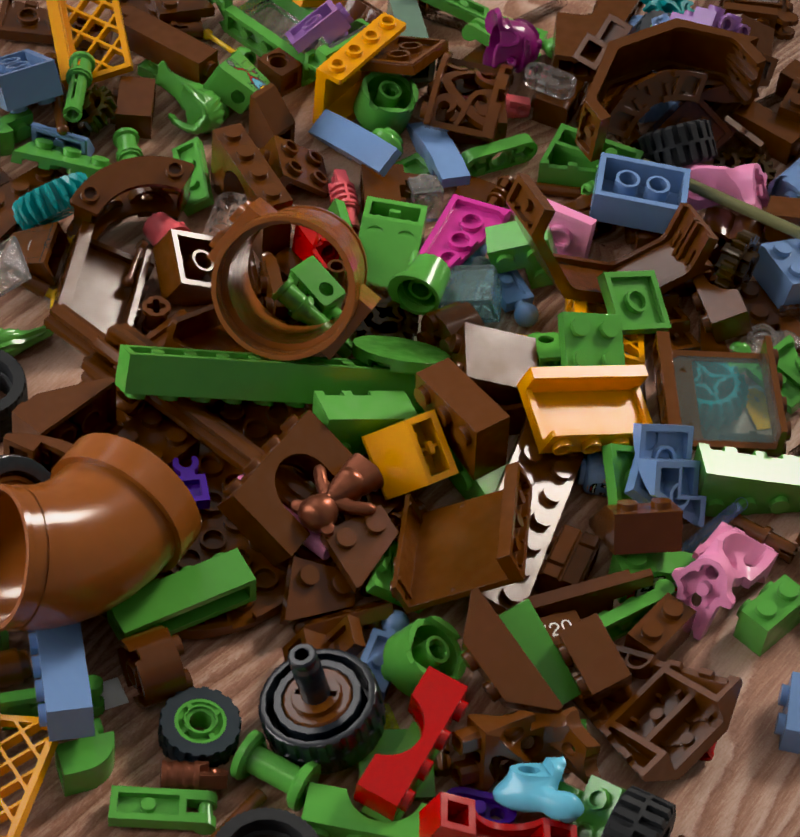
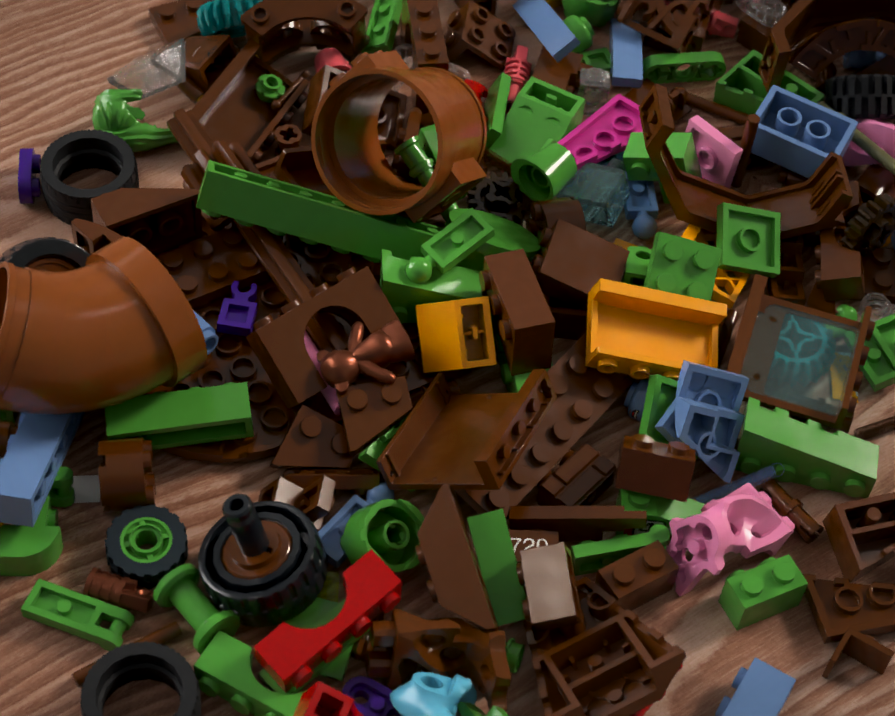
camera: 20 degrees right, 5 degrees up
none -> bright green plate [255,74,285,103]
none -> bright green plate [405,208,494,284]
none -> reddish brown bar [731,114,760,188]

